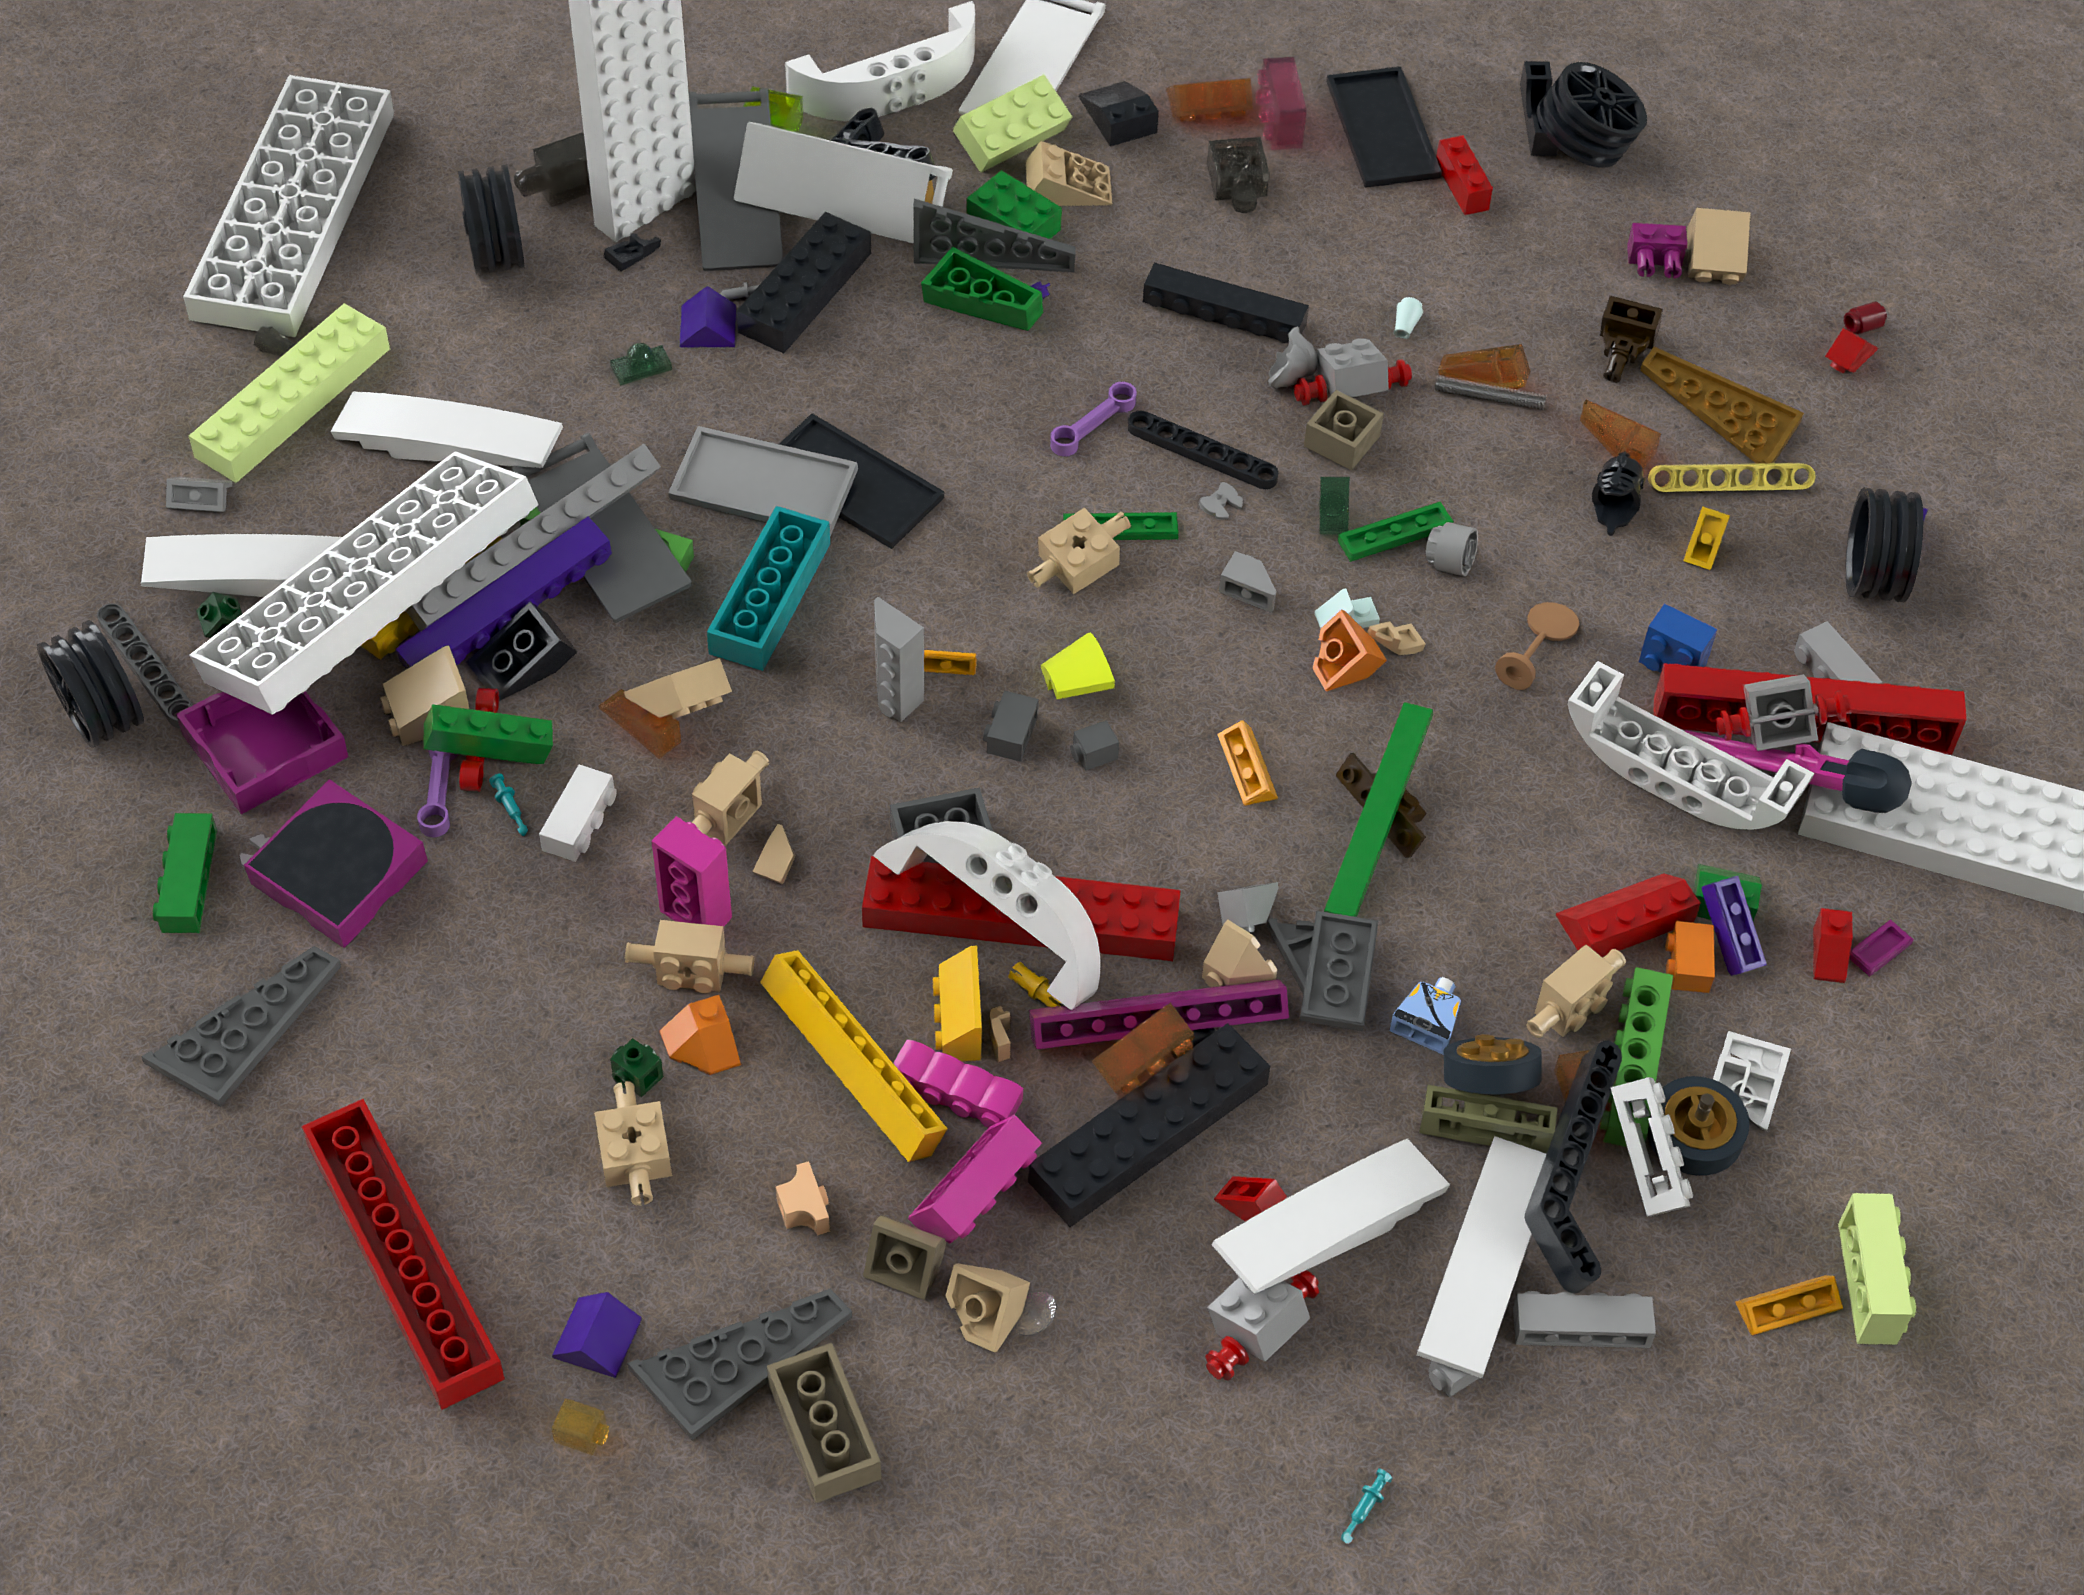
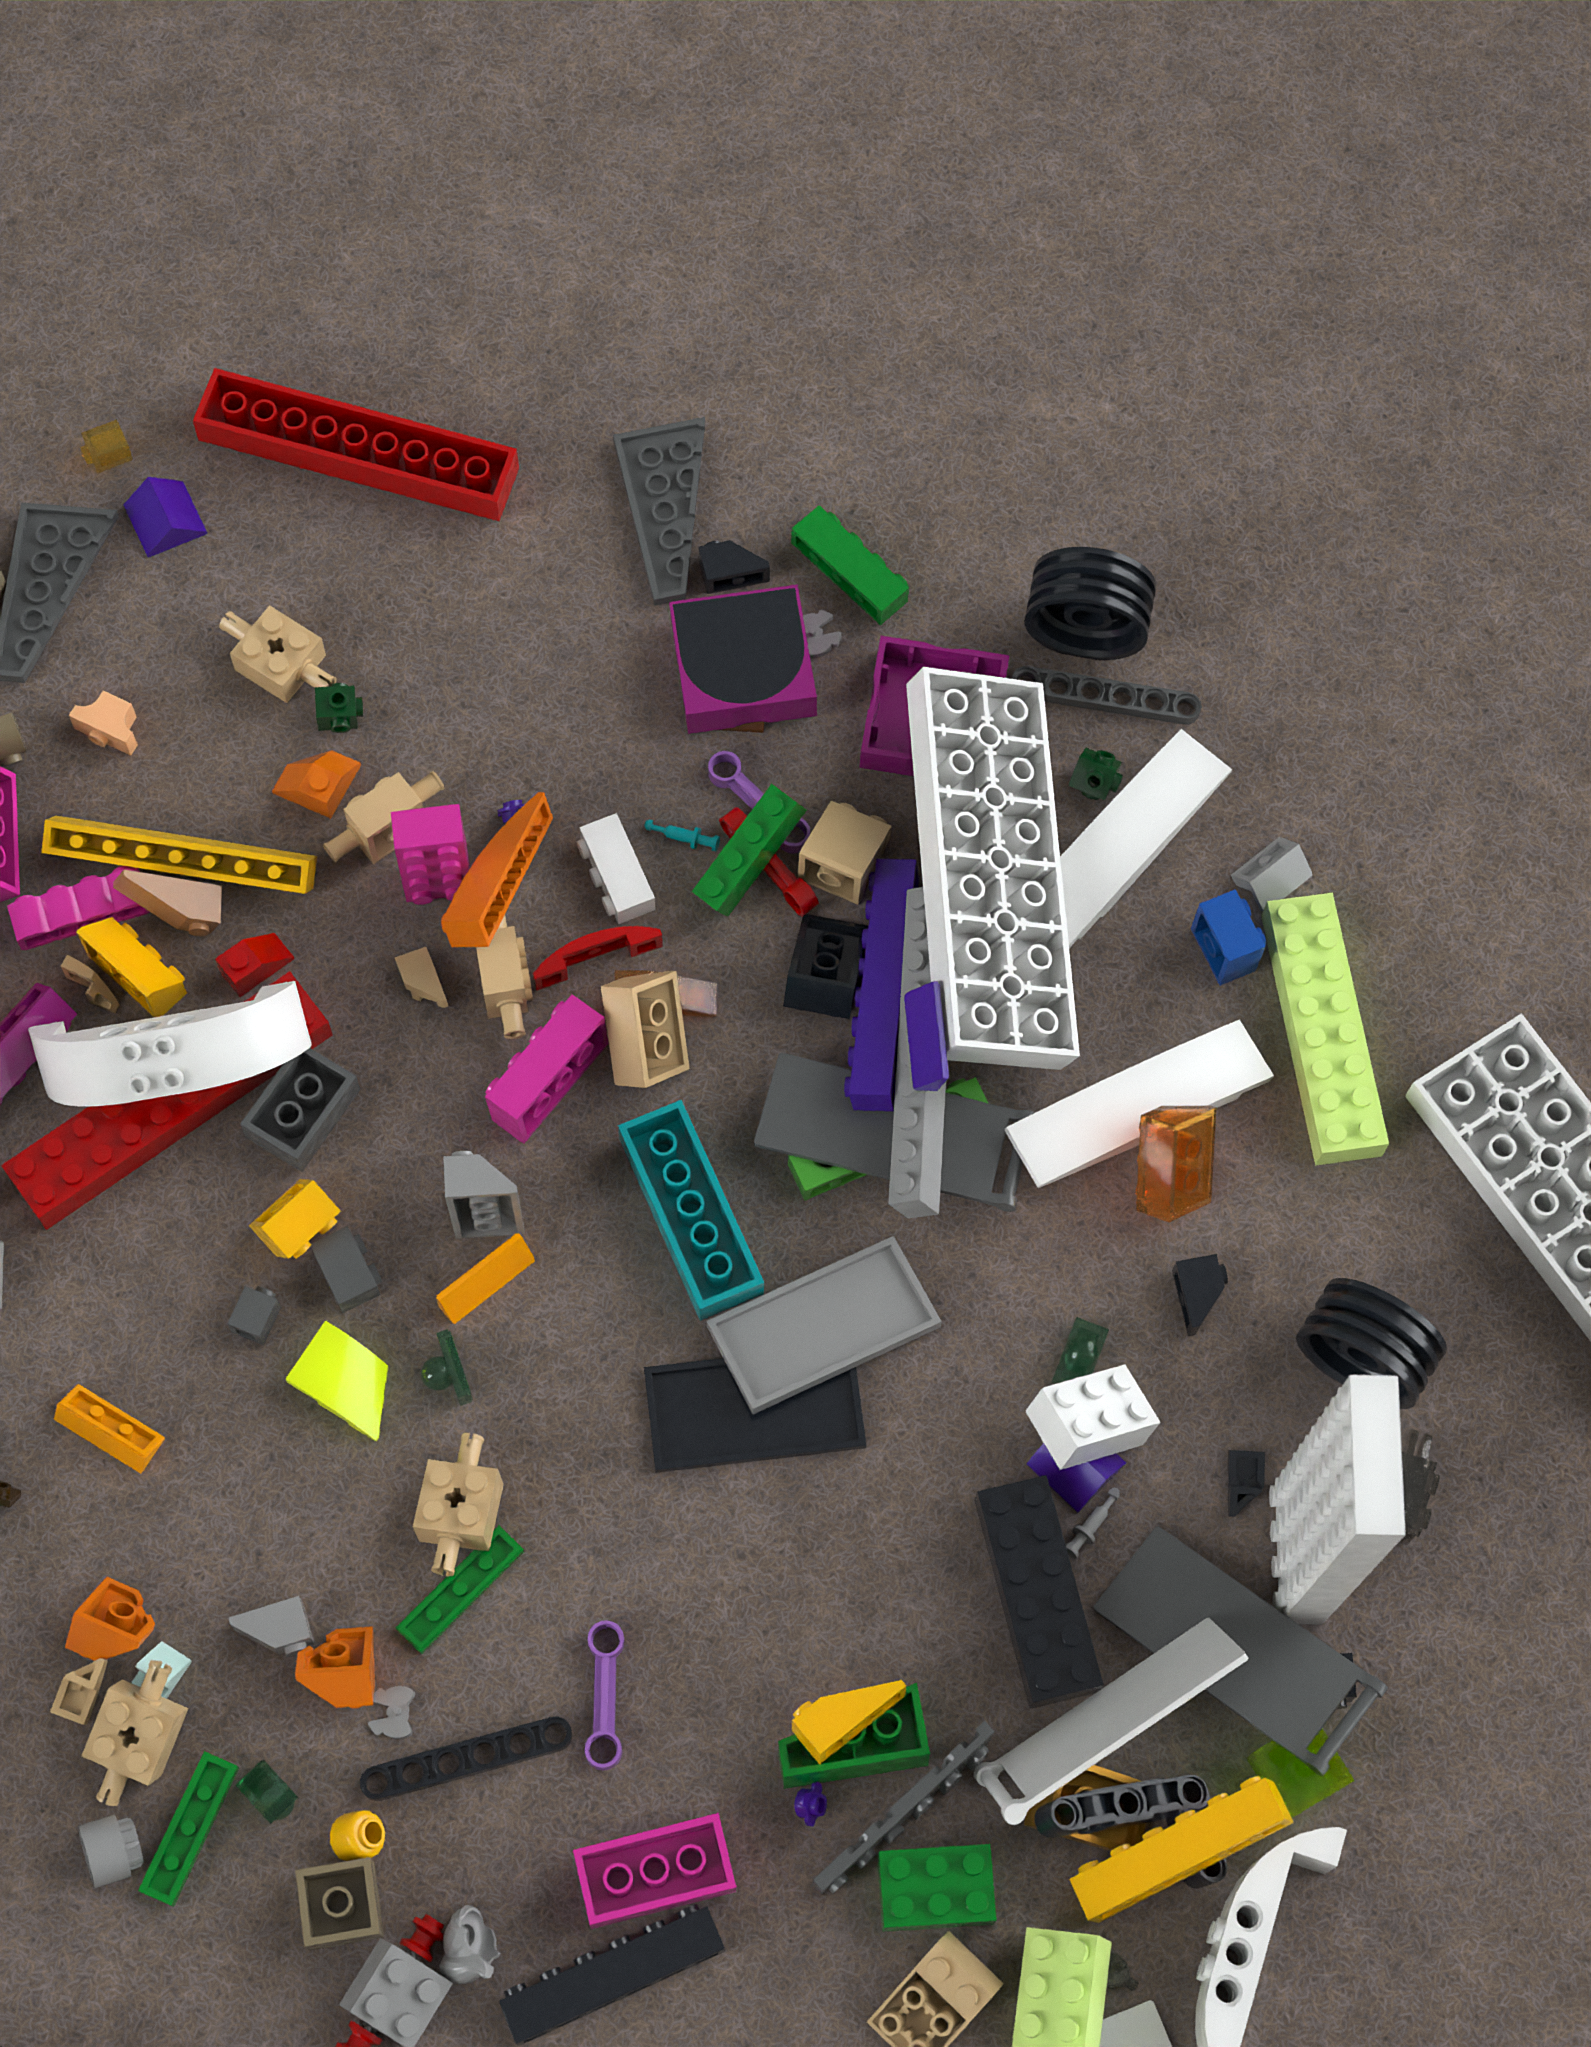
camera: 135 degrees right, 15 degrees up
clear smoke cone [254,326,296,357] -> none
none -> tan brick [82,1660,189,1806]
none -> slope [113,870,222,936]
none -> red slope [215,933,295,997]
none -> yellow brick [249,1179,341,1259]
none -> orange slope [295,1626,375,1708]
none -> yellow head [330,1810,385,1861]
none -> clear green tile [420,1329,473,1406]
none -> orange slope [441,792,553,947]
none -> dark pink brick [485,994,609,1144]
none -> dark purple plate [497,800,526,825]
none -> red slope [533,926,663,991]
none -> dark pink brick [573,1813,736,1929]
none -> black slope [698,540,770,594]
none -> yellow slope [792,1680,906,1764]
none -> dark purple slope [904,981,949,1091]
none -> white brick [1026,1365,1161,1470]
none -> yellow brick [1070,1776,1294,1923]
none -> clear orange slope [1136,1106,1217,1223]
none -> black slope [1172,1254,1228,1336]
none -> blue brick [1191,889,1266,985]

